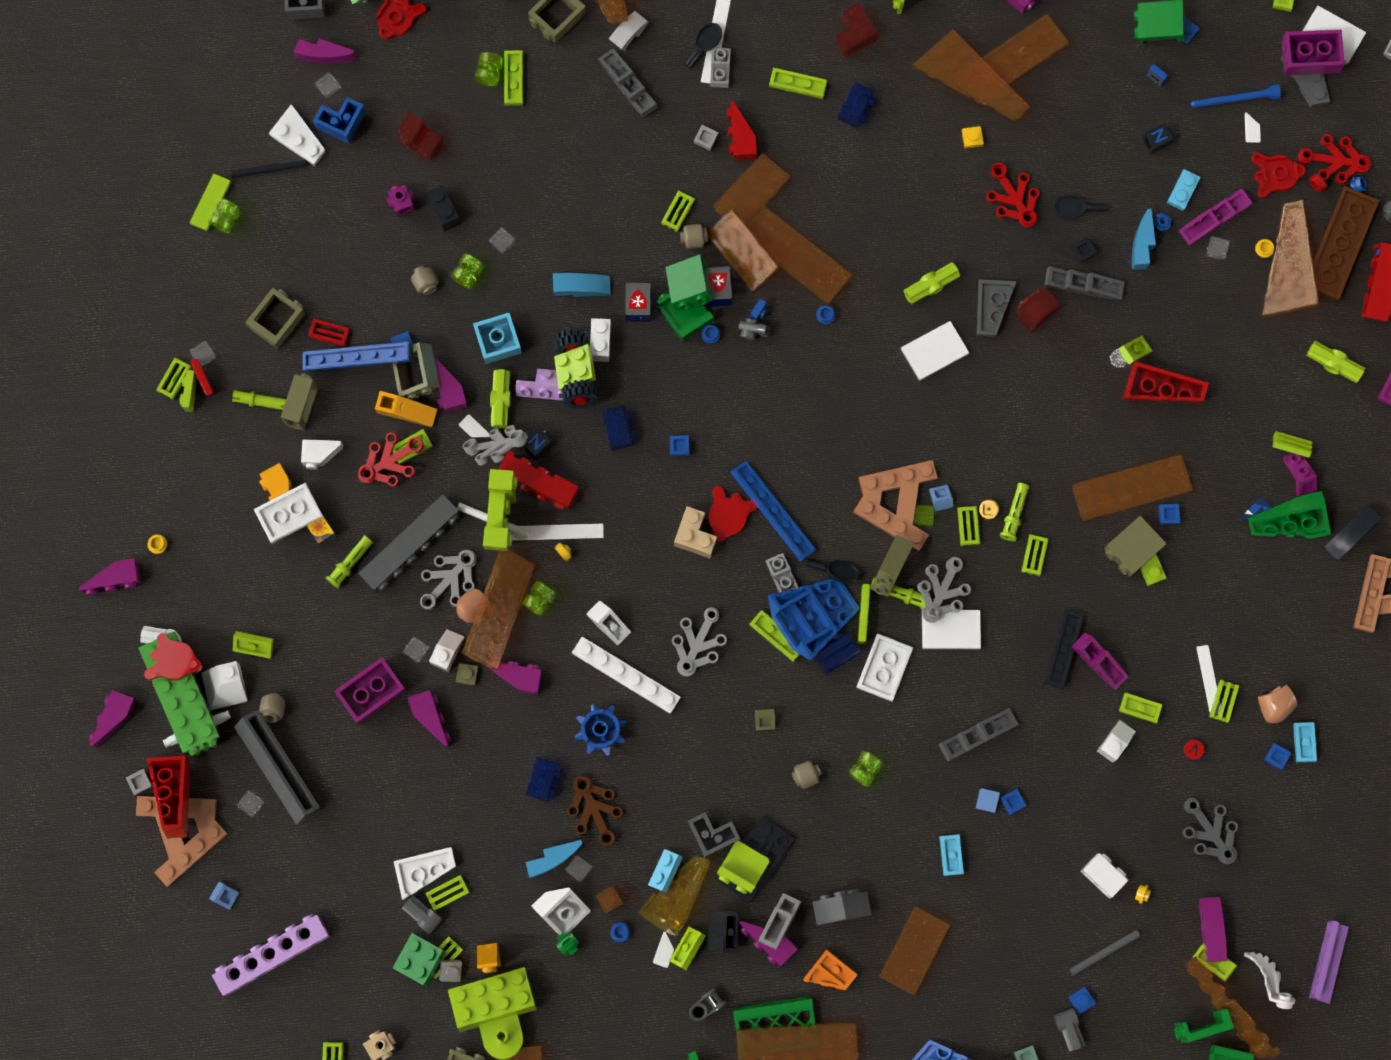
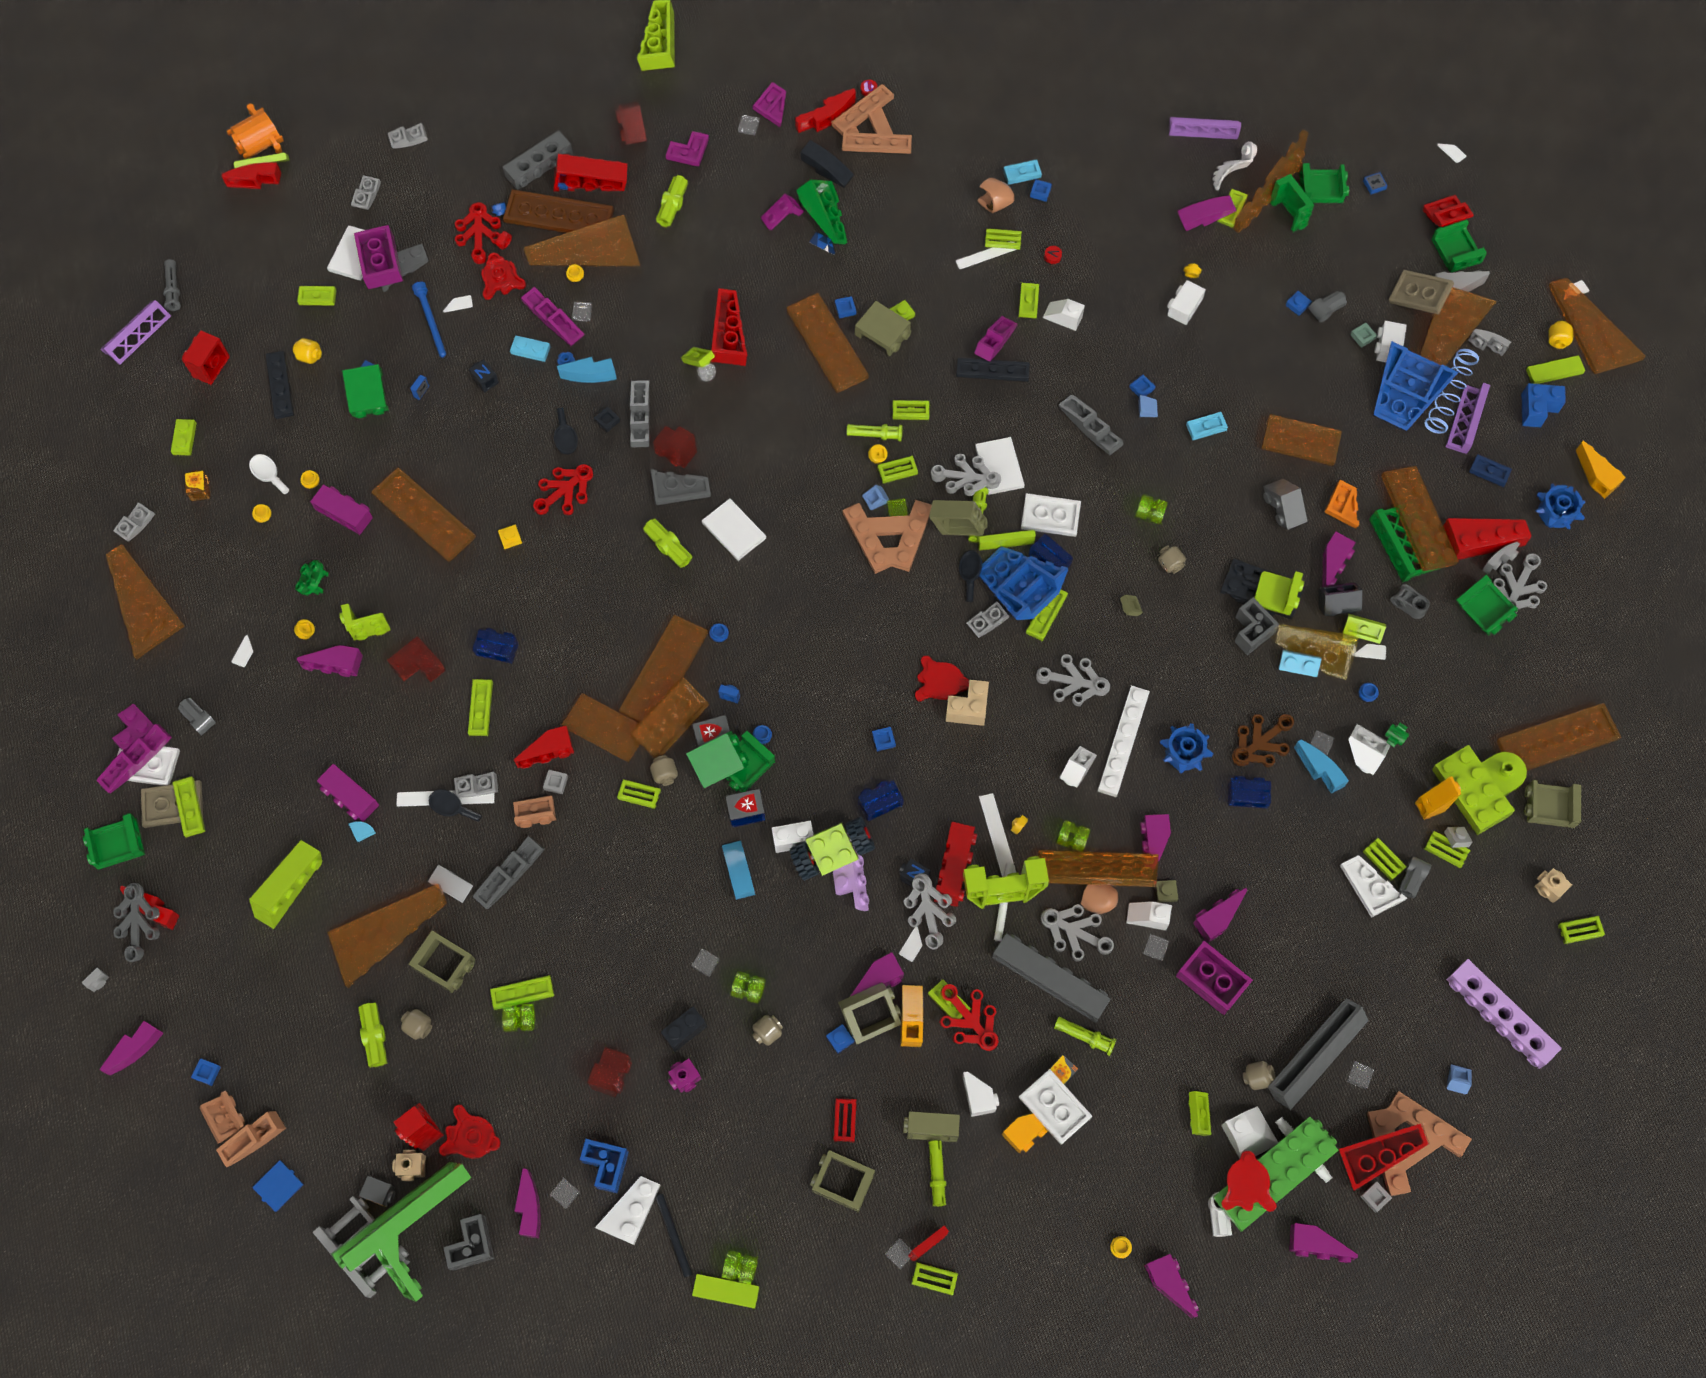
camera: 100 degrees left, 10 degrees down
lime plate [180,370,198,412] -> none
tile [303,342,411,372] -> none
plate [393,933,446,987] -> none
medium azure brick [473,313,522,364] -> none
lime piece [490,369,511,429] -> none
clear orange brick [596,885,623,914] -> none
blue tile [730,461,816,562] -> none
dark grey plate [739,319,770,340] -> none
light grey slope [758,893,801,950] -> none
clear orange wing [912,29,1030,121] -> none
dark grey bar [1069,930,1140,976] -> none
dark grey plant [1182,798,1238,864] -> none
lime tile [1272,431,1312,457] -> none
none -> nougat bracket [513,796,556,828]

